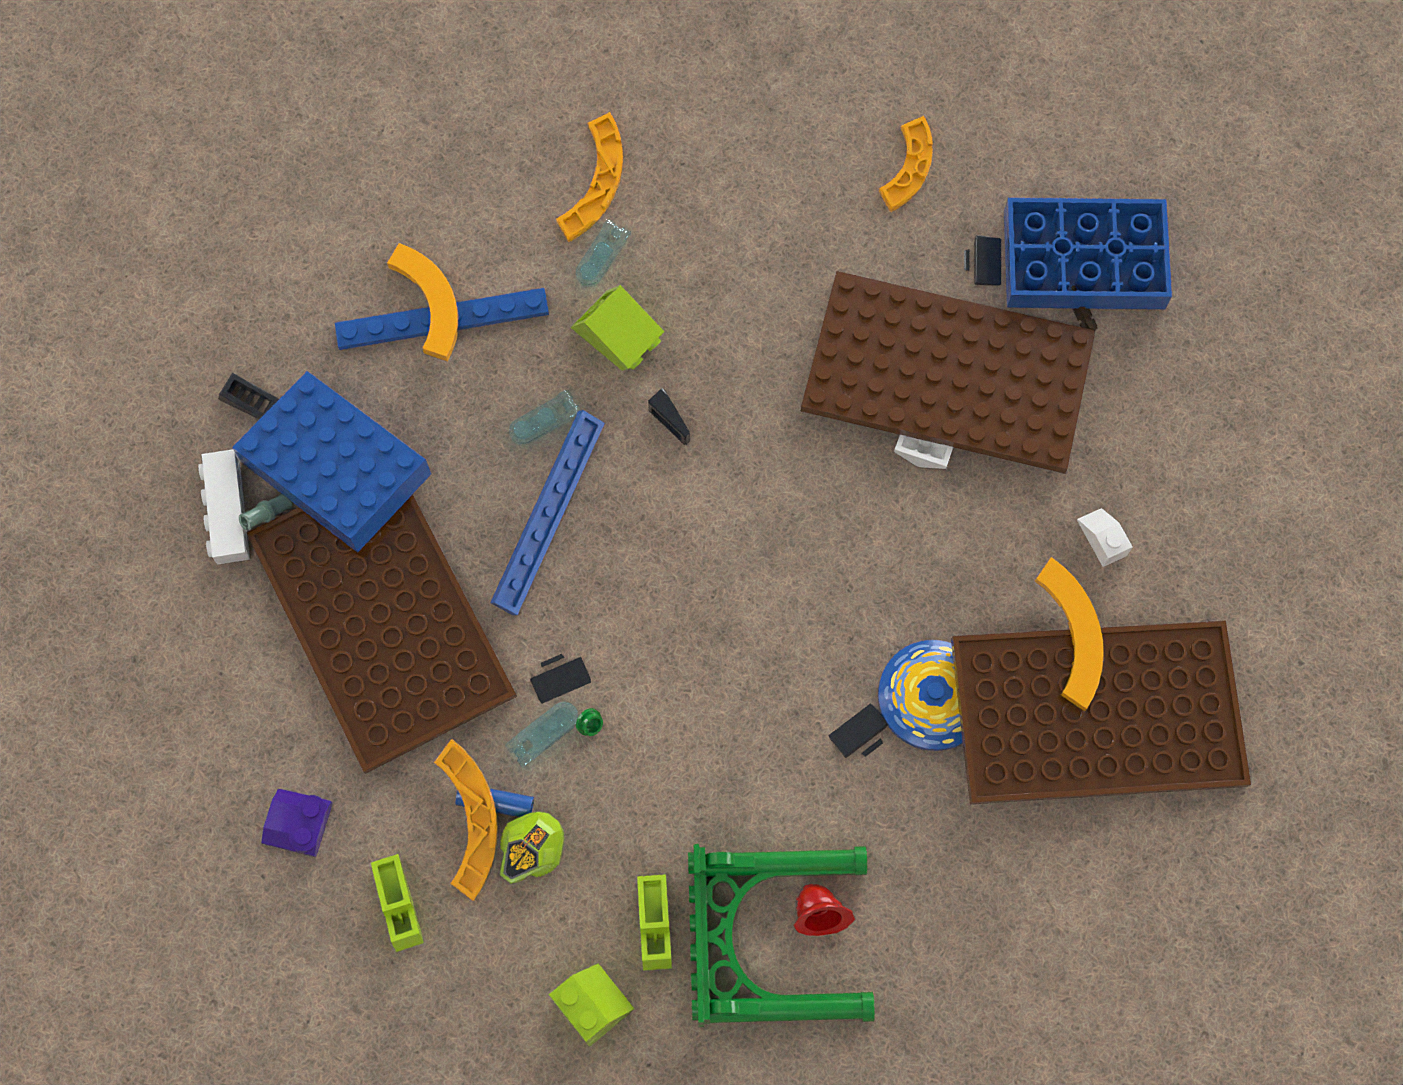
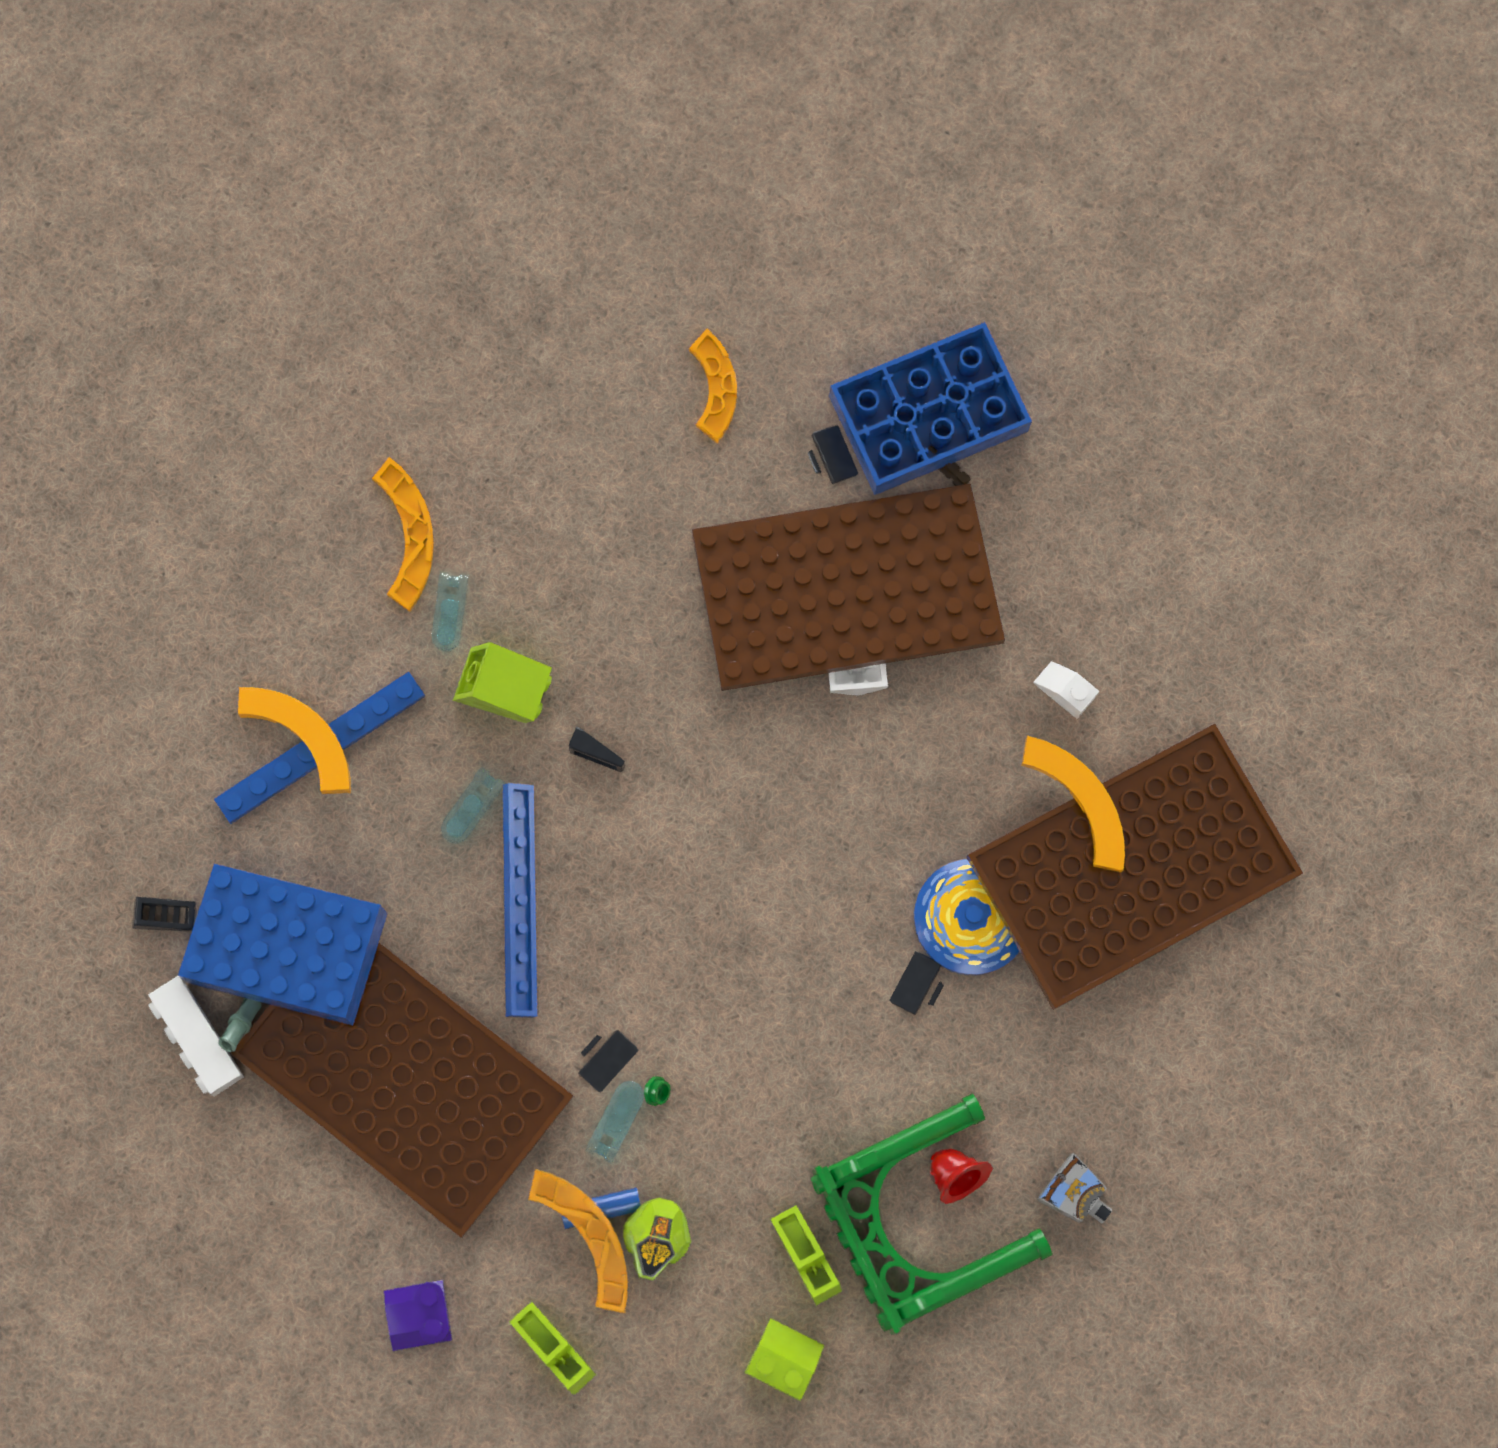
camera: 30 degrees left, 5 degrees up
none -> torso [1036,1153,1112,1224]

